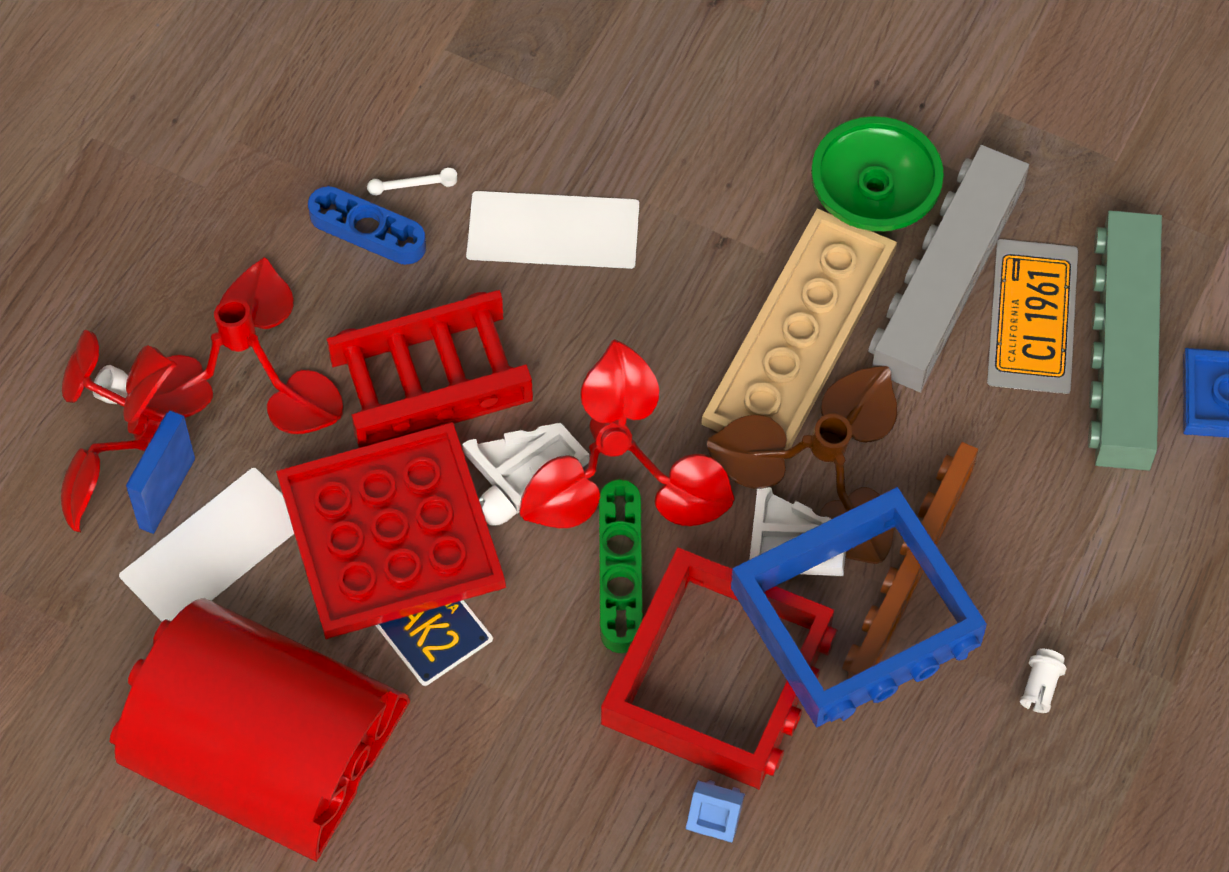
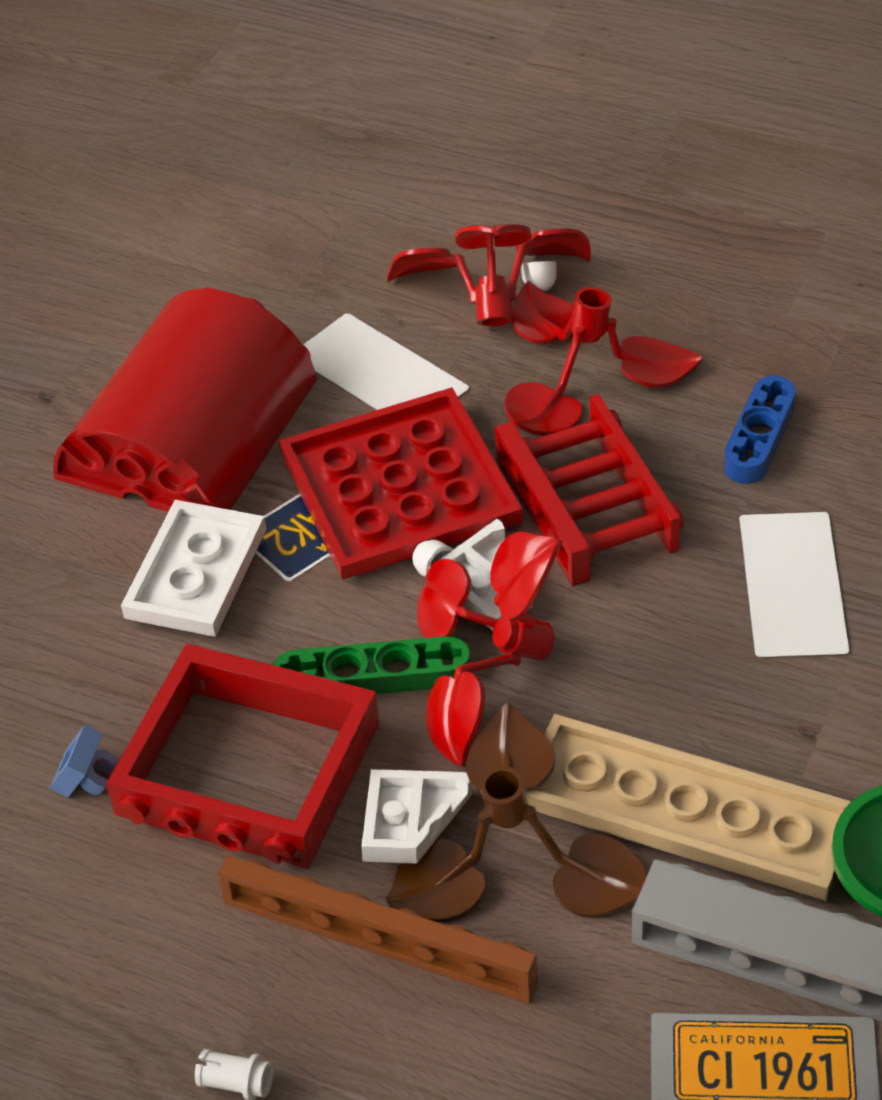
camera: 90 degrees right, 15 degrees down
blue tile [126,410,195,534] -> none
white hinge [367,168,457,196] -> none
blue window [731,487,987,728] -> none
none -> white plate [121,500,266,637]

